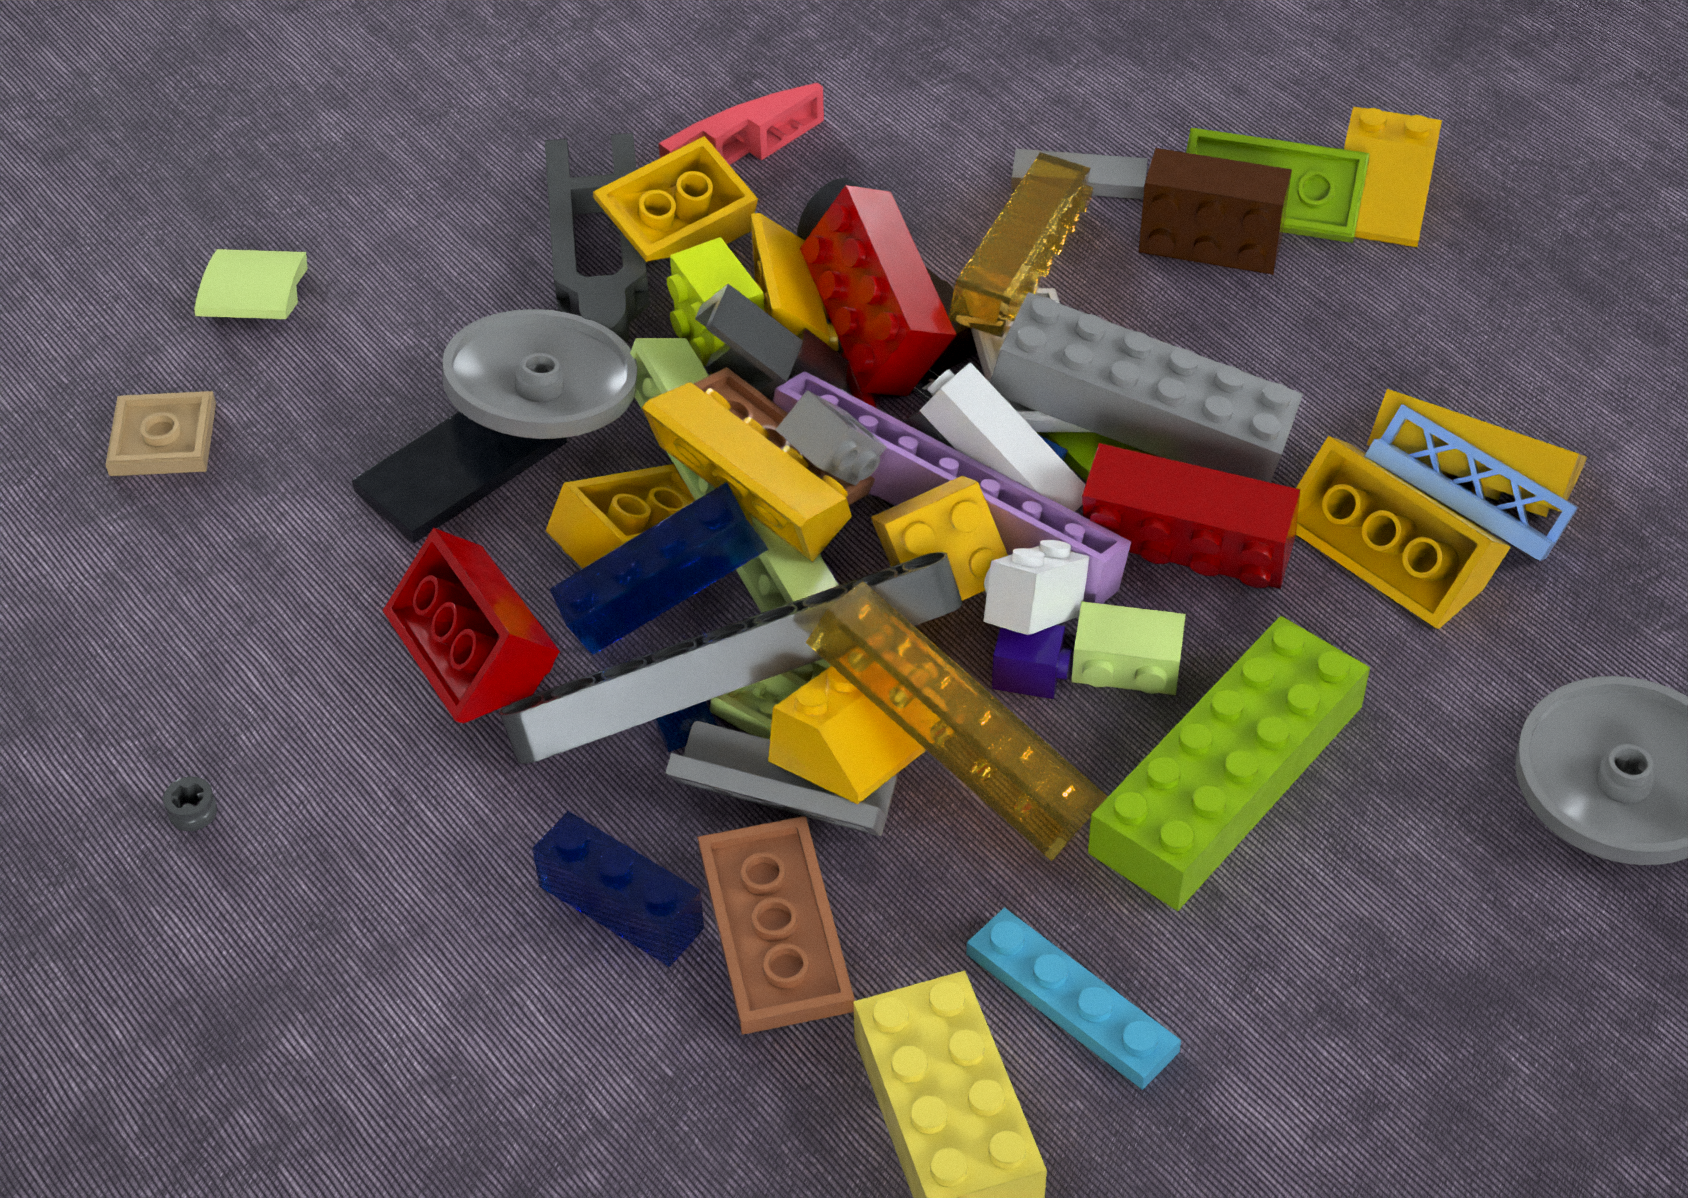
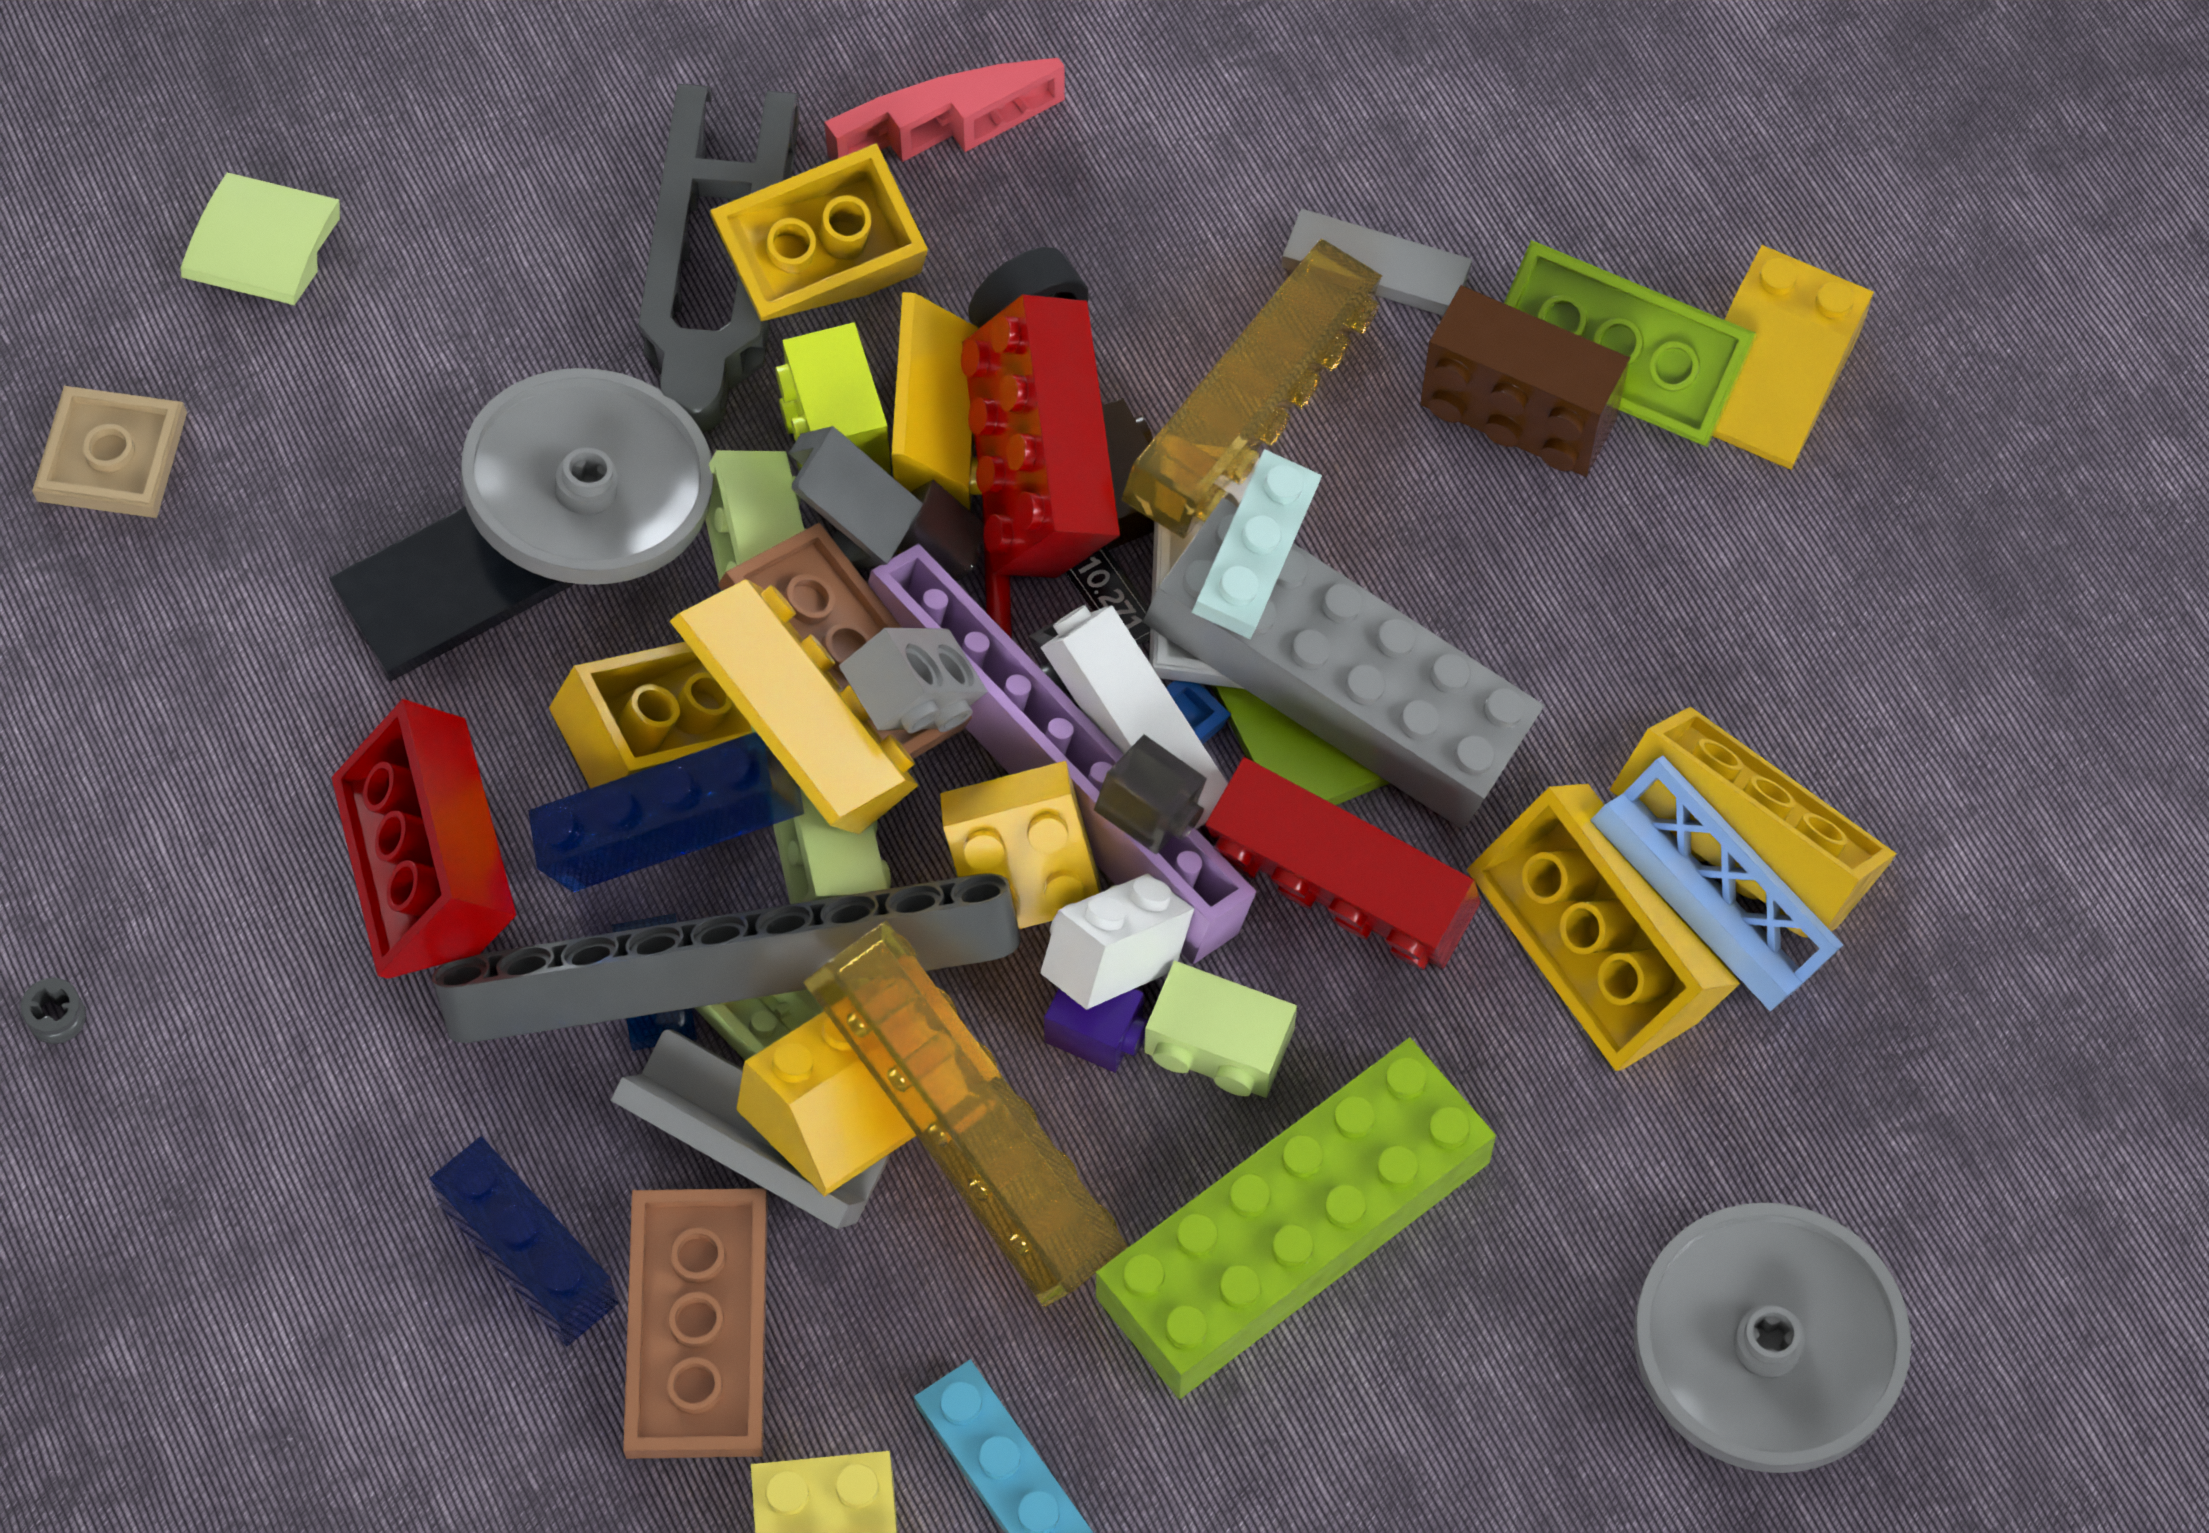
camera: 10 degrees right, 15 degrees up
none -> clear smoke brick [1094,734,1207,855]
none -> light aqua plate [1191,449,1322,639]

